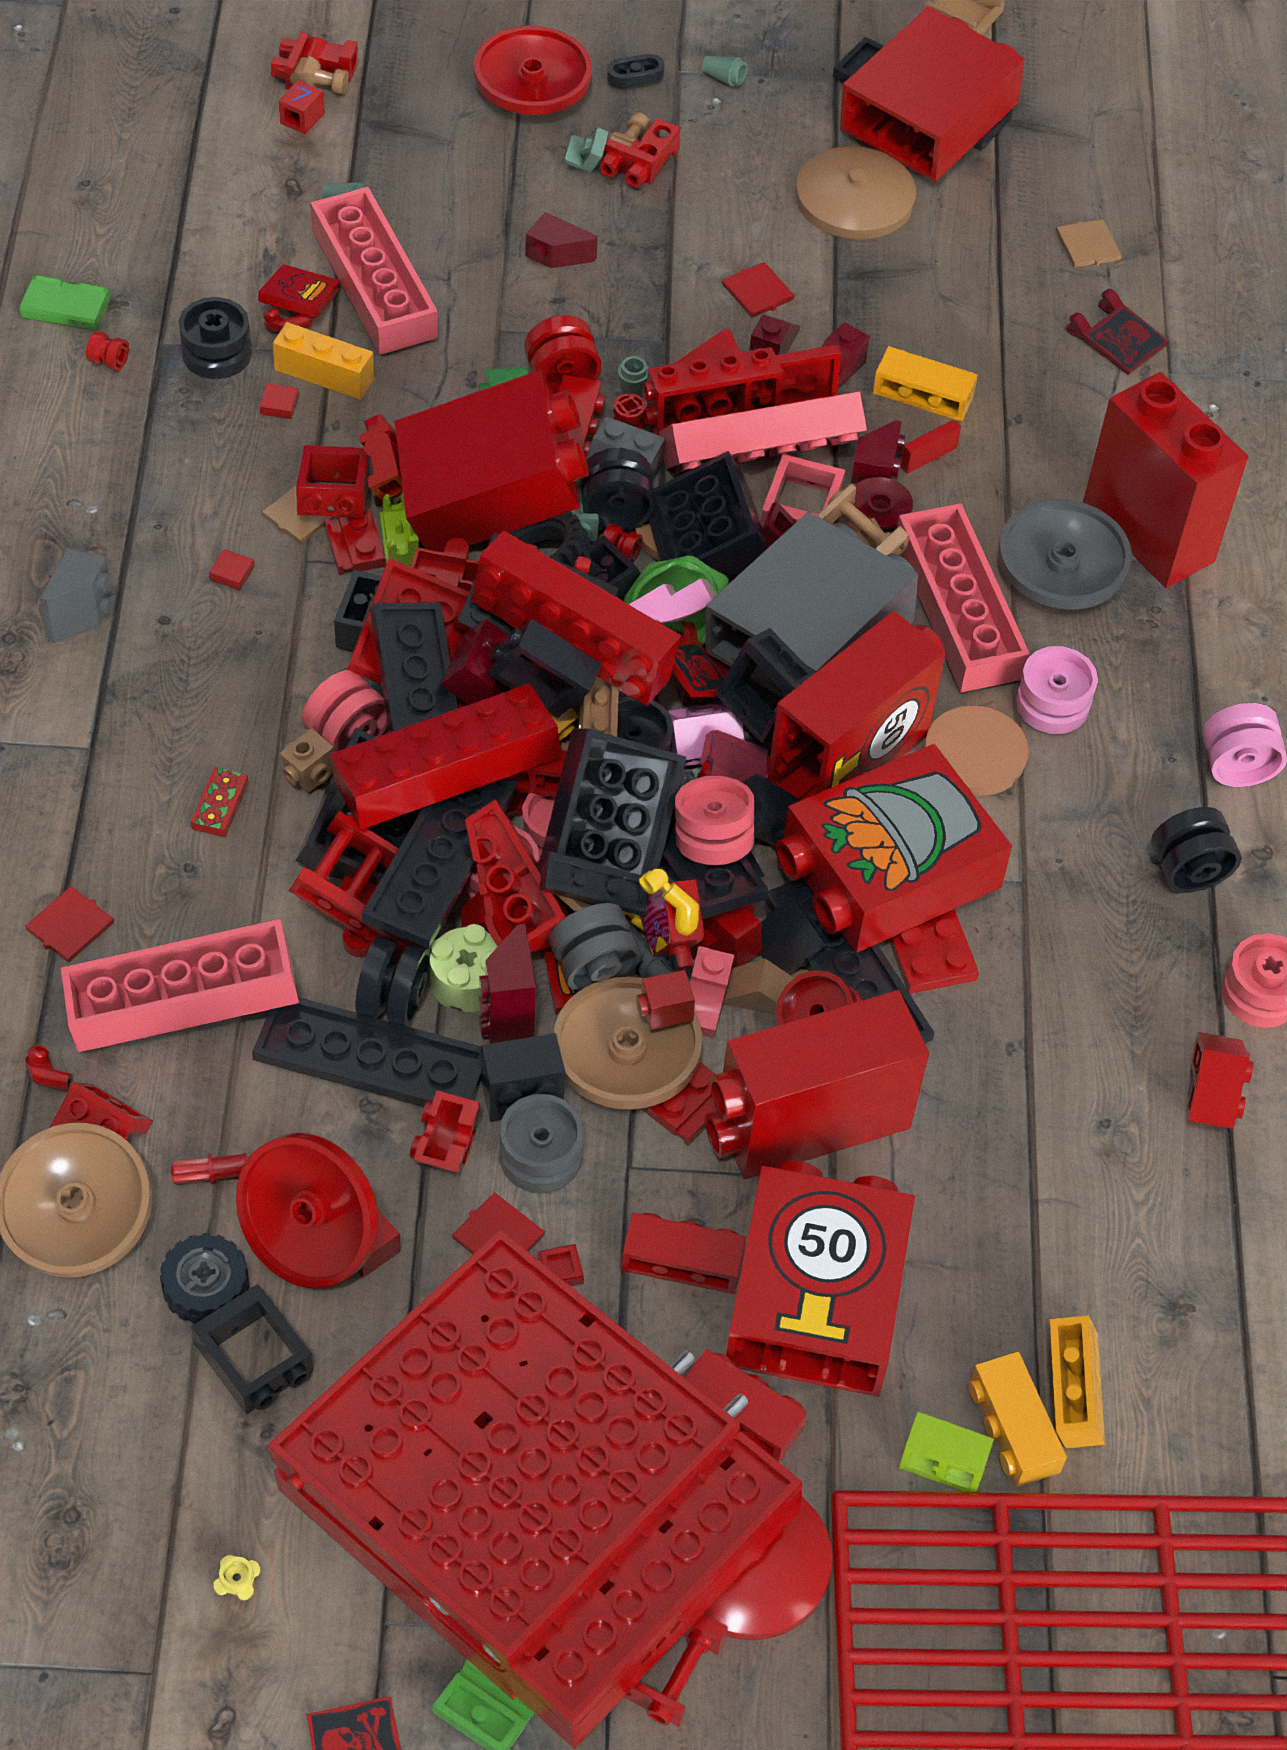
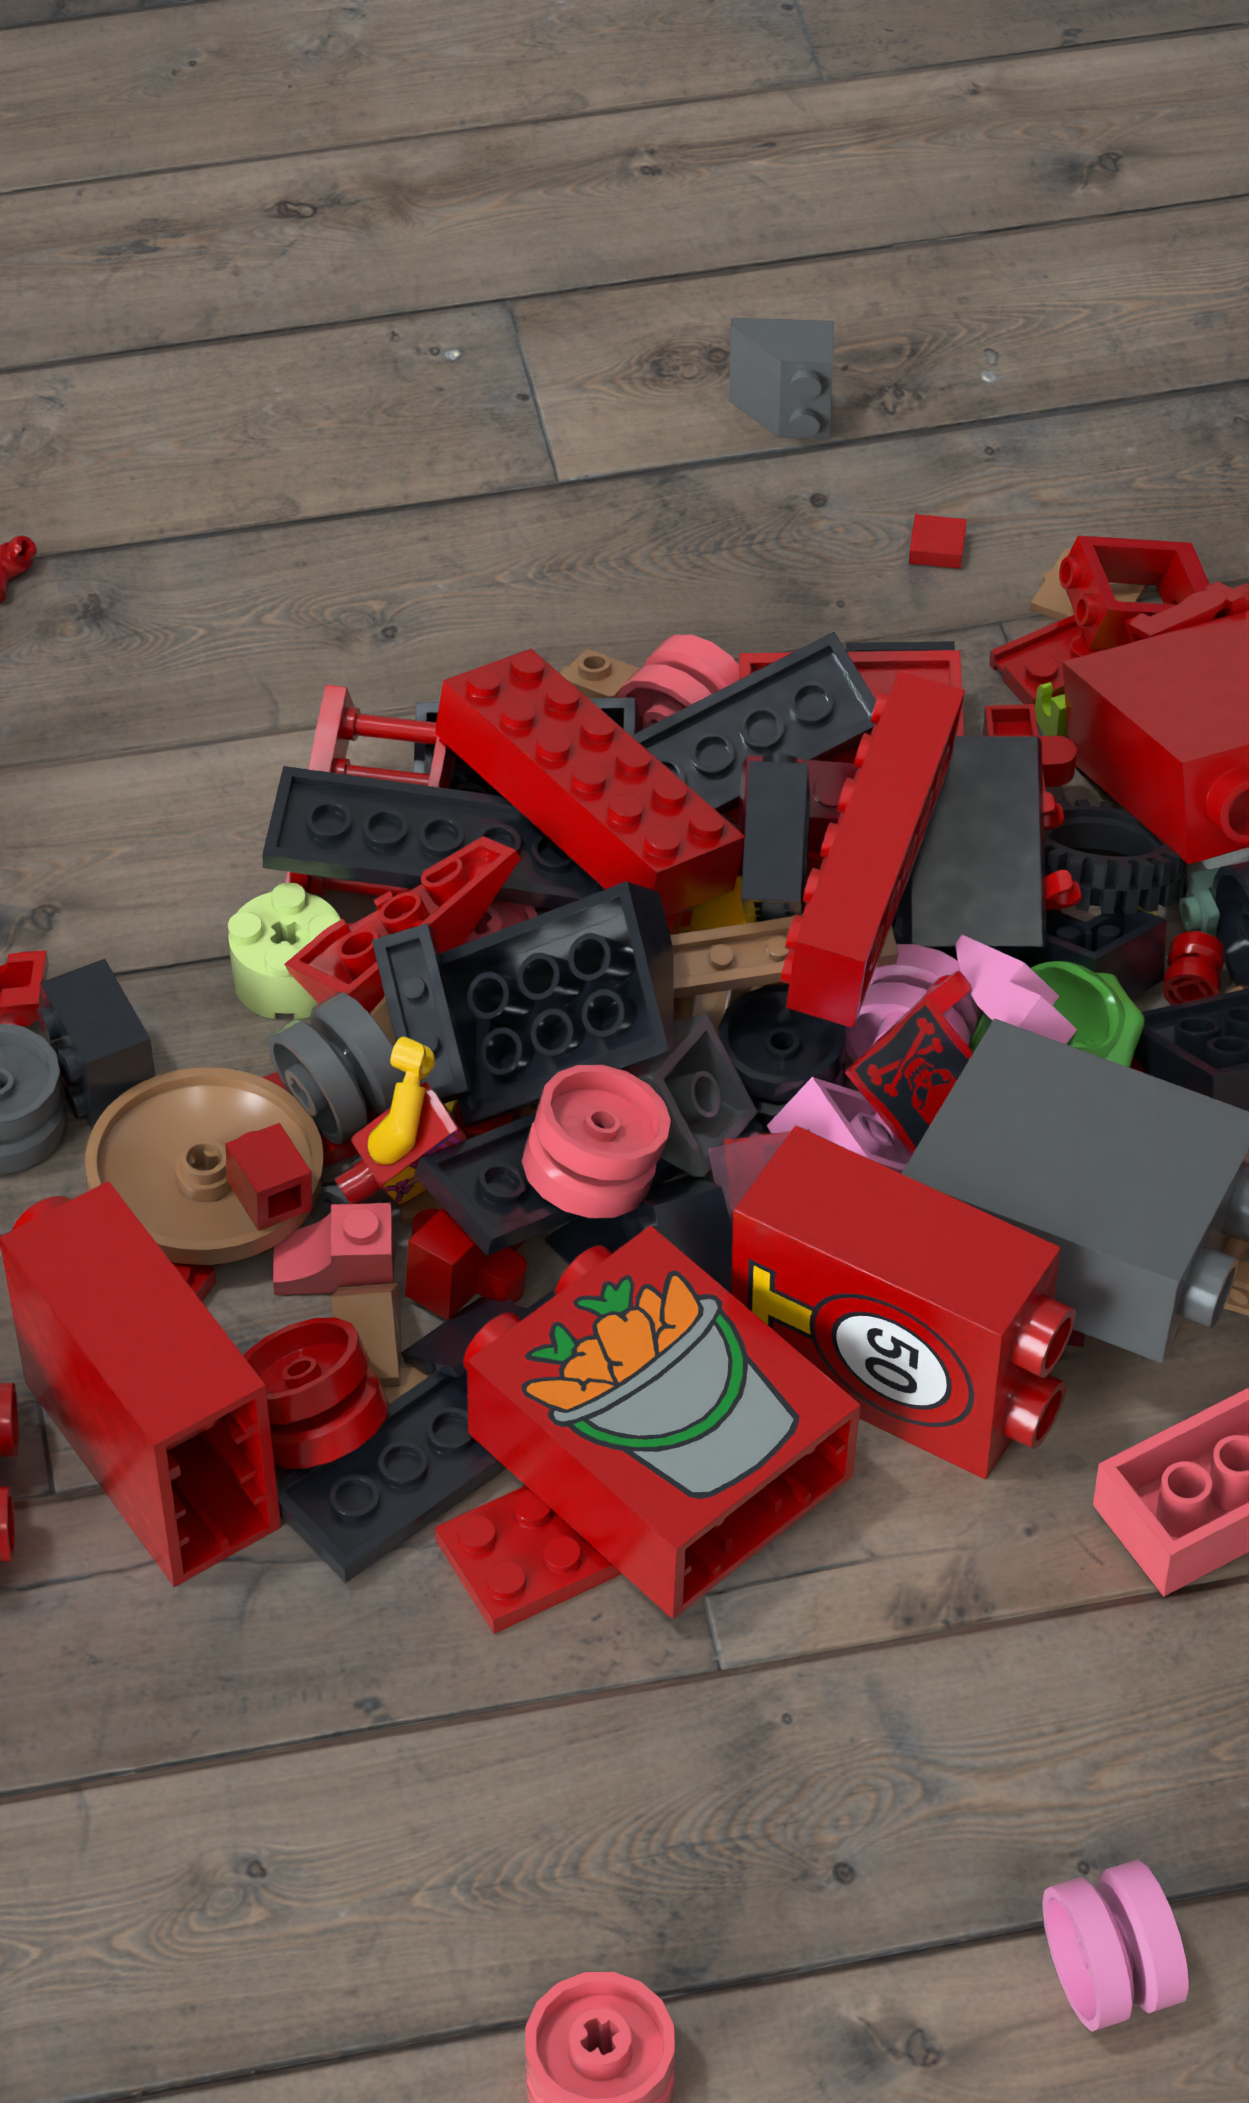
camera: 80 degrees right, 5 degrees down
red piece [25,886,114,963] -> none
coral brick [61,919,299,1052] -> none
tile [191,767,249,837] -> none
black plate [252,997,481,1107] -> none
black wheel [355,935,430,1026] -> none
dark red slope [479,924,536,1044] -> none
black window [715,628,814,743] -> none
nougat tile [925,706,1029,796] -> none
bright pink wheel [1016,646,1098,734] -> none
black wheel [1150,807,1242,893] -> none
red brick [1186,1032,1253,1129] -> none

